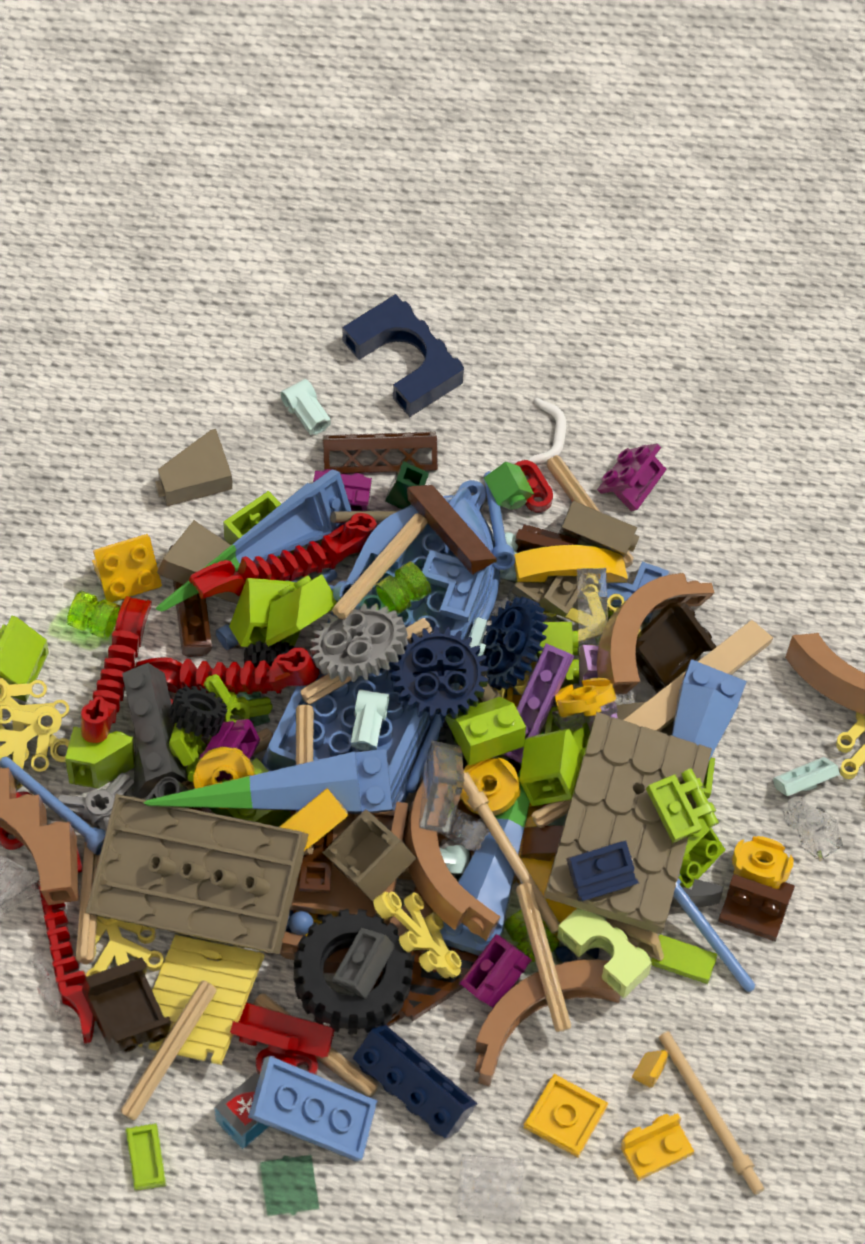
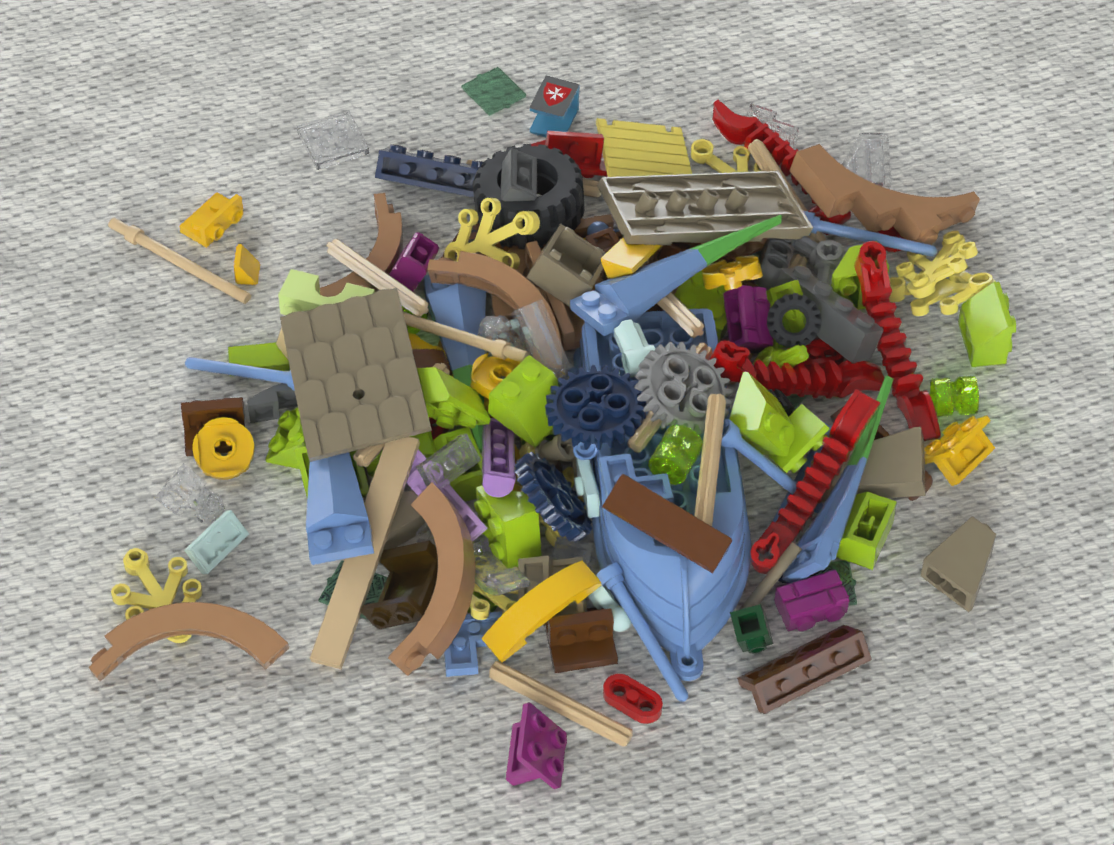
camera: 155 degrees right, 10 degrees down
dark brown panel [82,957,172,1055] -> none
tan axle [121,980,217,1120] -> none
lime tile [126,1123,166,1191] -> none
medium blue plate [248,1056,377,1161] -> none
light aqua piece [280,379,331,435] -> none
dark blue arch [342,294,464,417] -> none
bright green brick [484,461,534,510] -> none
yellow tile [523,1074,609,1158] -> none
white animal [528,398,567,464] -> none
yellow plate [555,678,616,717] -> none
dark tan slope [559,501,640,556] -> none
dark blue plate [566,840,639,902] -> none
lime plate [646,769,719,843] -> none

